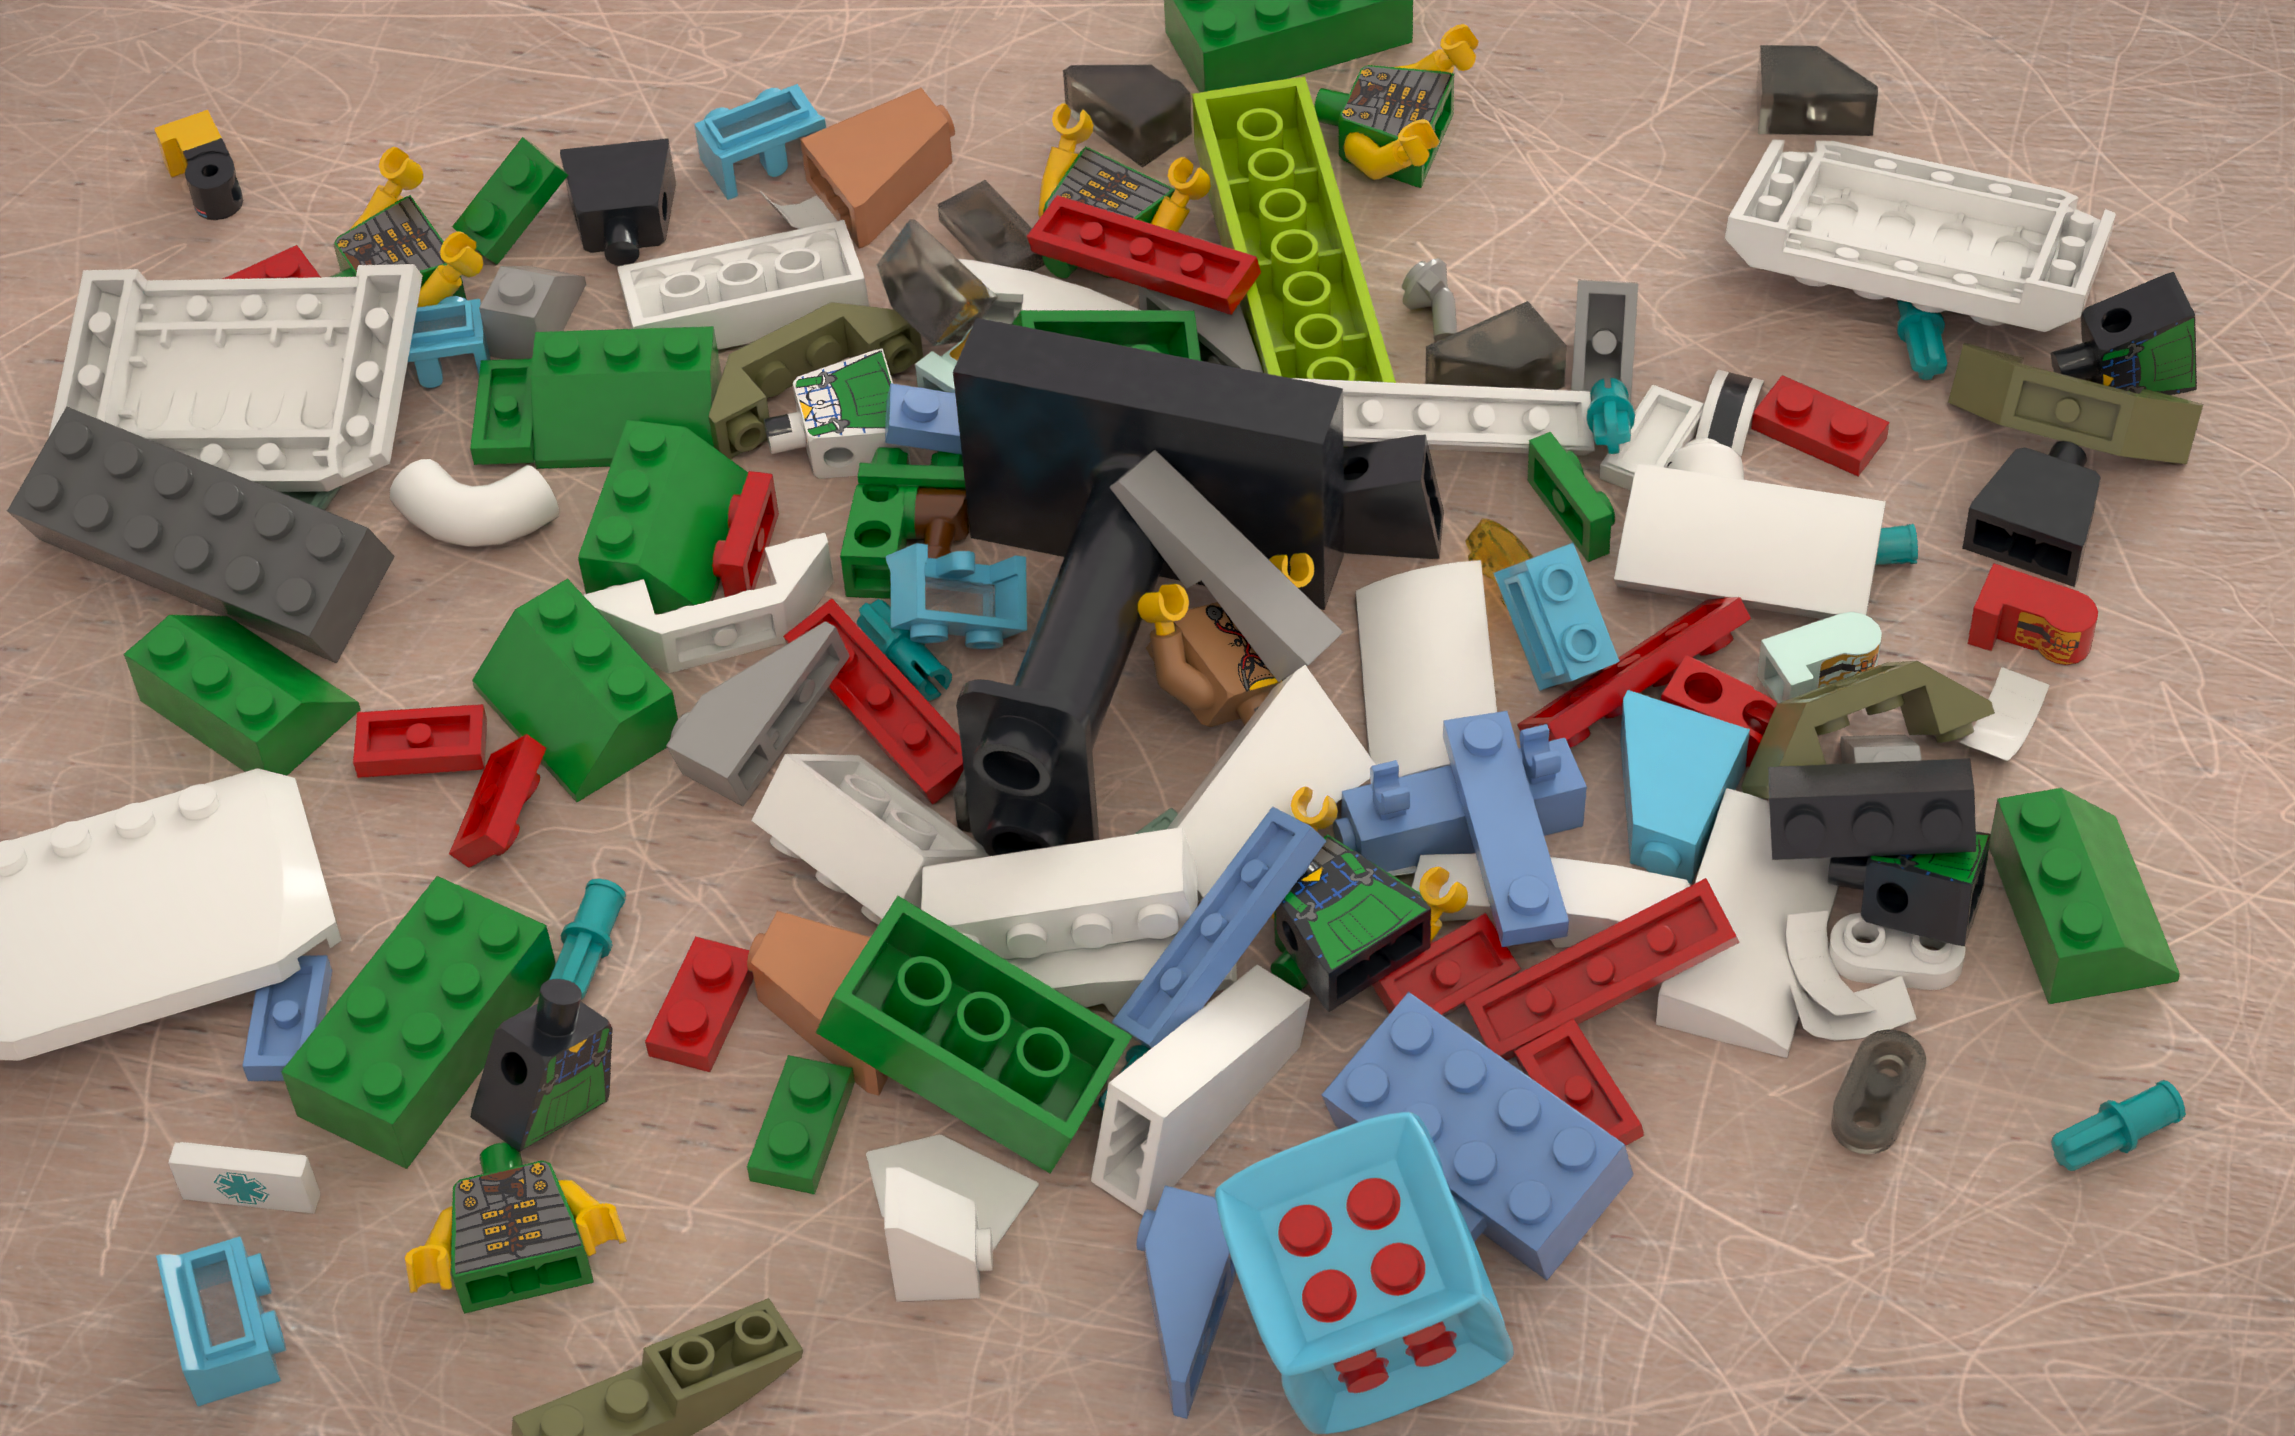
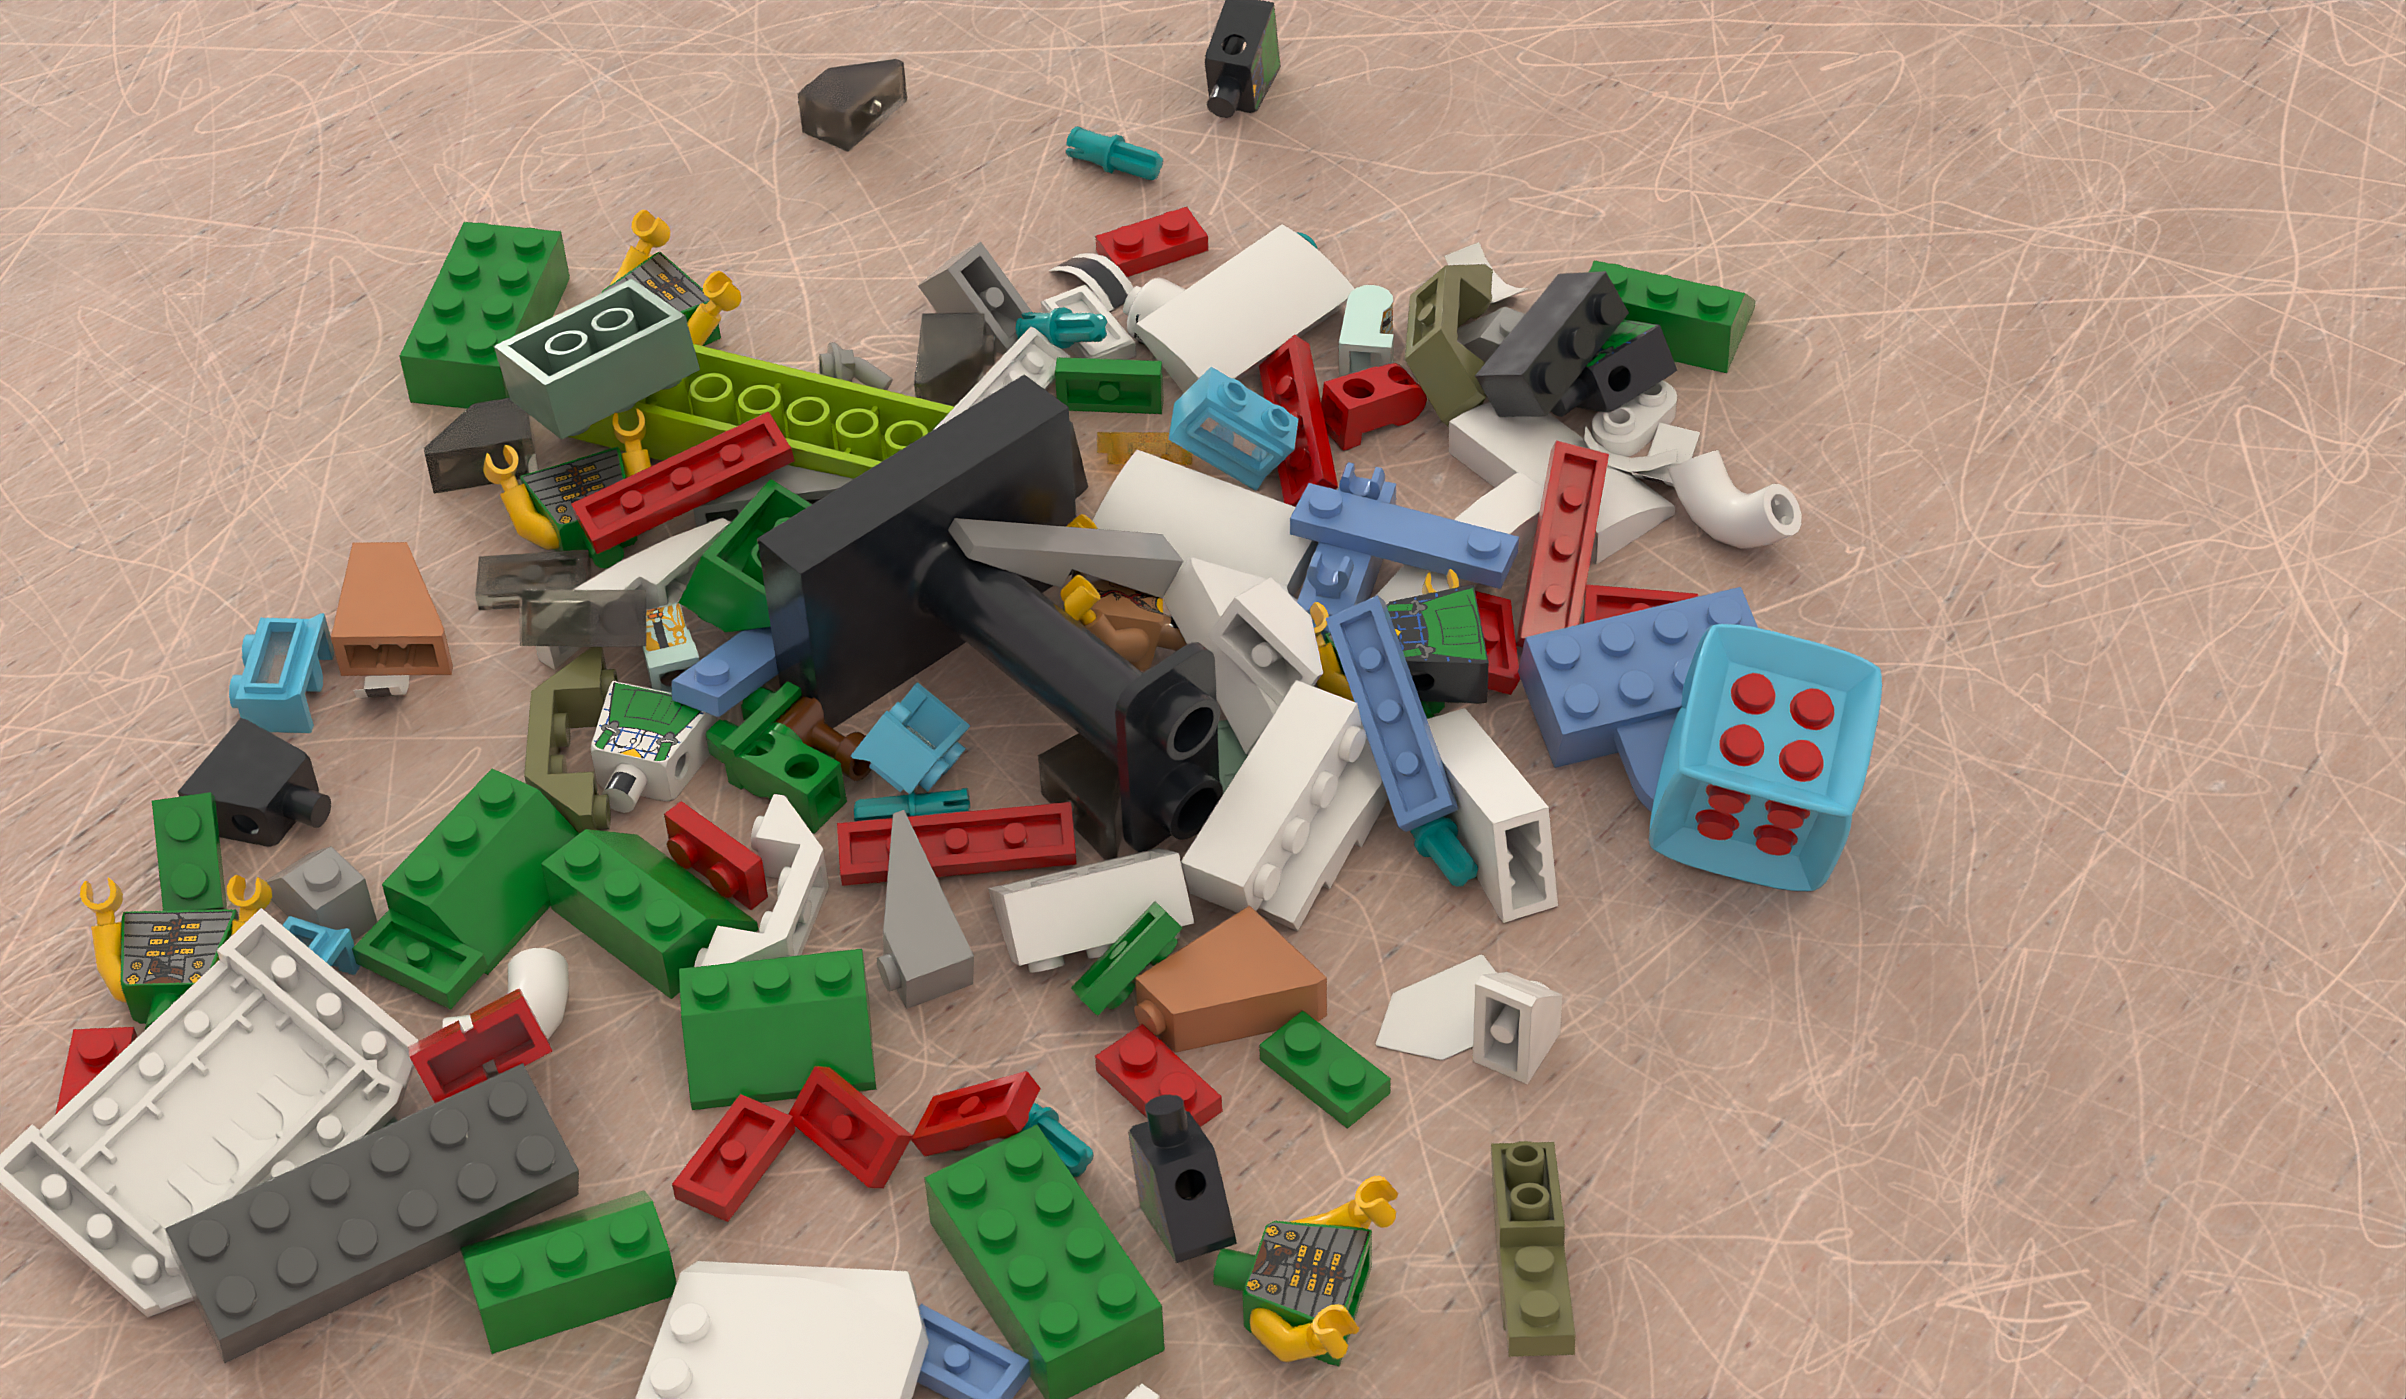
camera: 60 degrees left, 5 degrees down
white slope [617,220,869,350] -> none
green brick [815,896,1132,1174] -> none
medium blue slope [1136,1186,1237,1419] -> none
medium azure slope [1620,690,1750,884] -> none
white slope [1725,140,2116,332] -> none
clear smoke plate [1831,1029,1926,1154] -> none
olive slope [1948,343,2204,464] -> none
black torso [1962,441,2101,587] -> none
red leg [1967,563,2098,665] -> none
teal axle [2050,1080,2186,1171] -> none
none -> red piece [408,988,552,1103]
none -> sand green brick [494,279,700,440]
none -> red plate [911,1071,1041,1157]
none -> green plate [1071,901,1183,1016]
none -> white slope [1207,577,1323,706]
none -> white cylinder [1668,450,1802,549]

